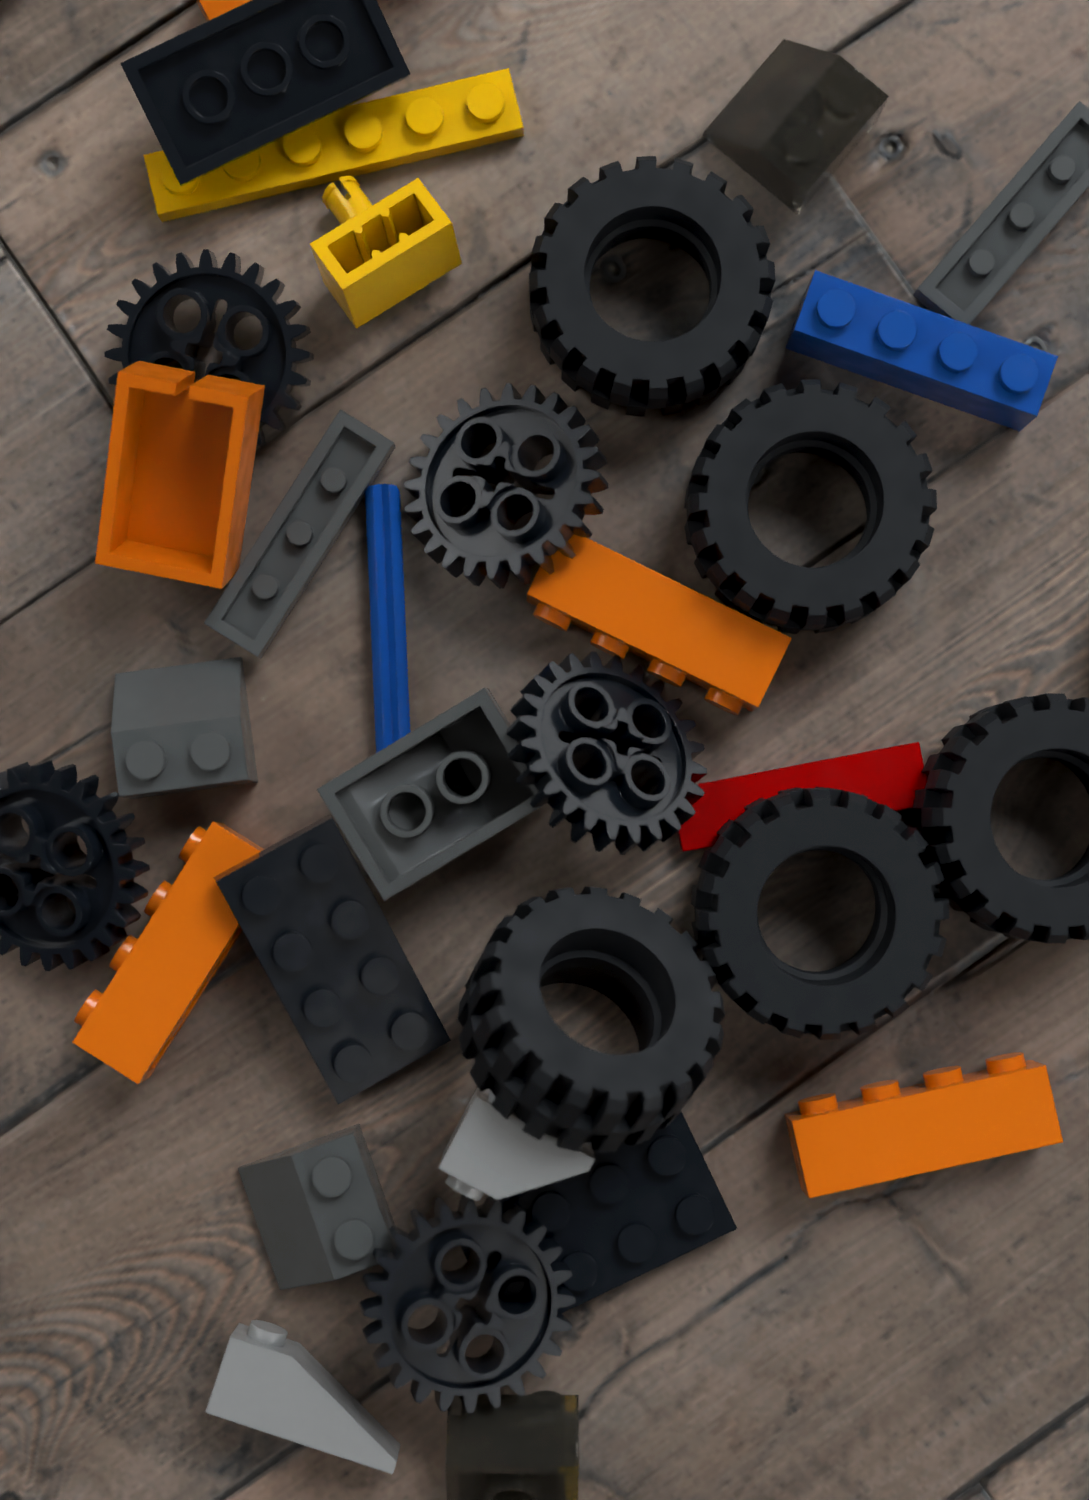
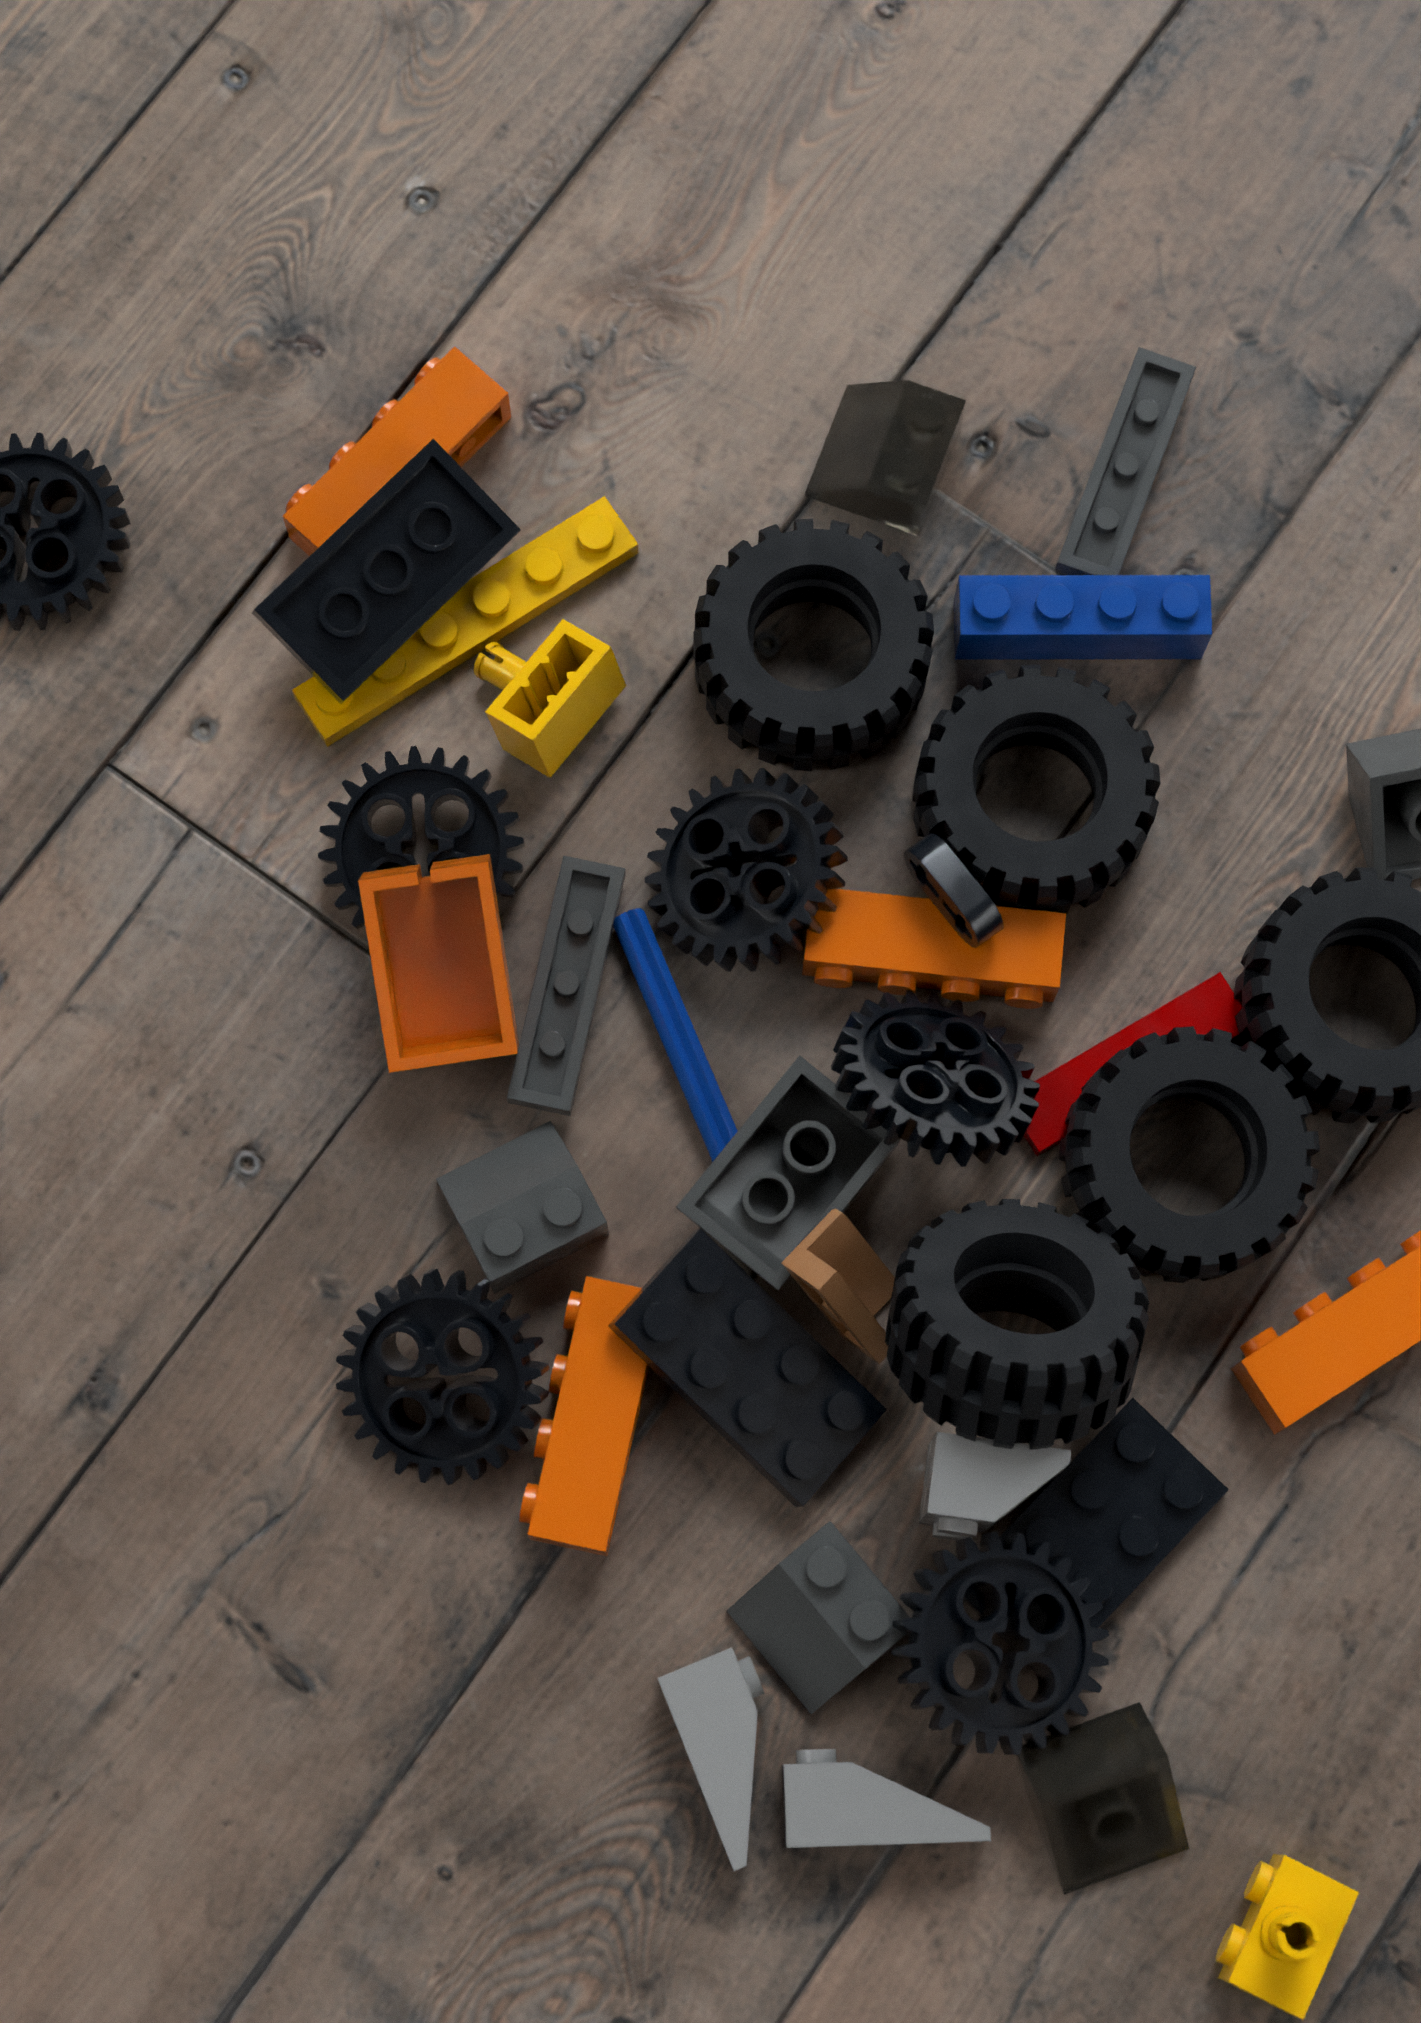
camera: 15 degrees left, 10 degrees down
none -> light grey slope [657,1647,764,1871]
none -> medium nougat panel [782,1209,895,1364]
none -> black beam [904,833,1004,948]

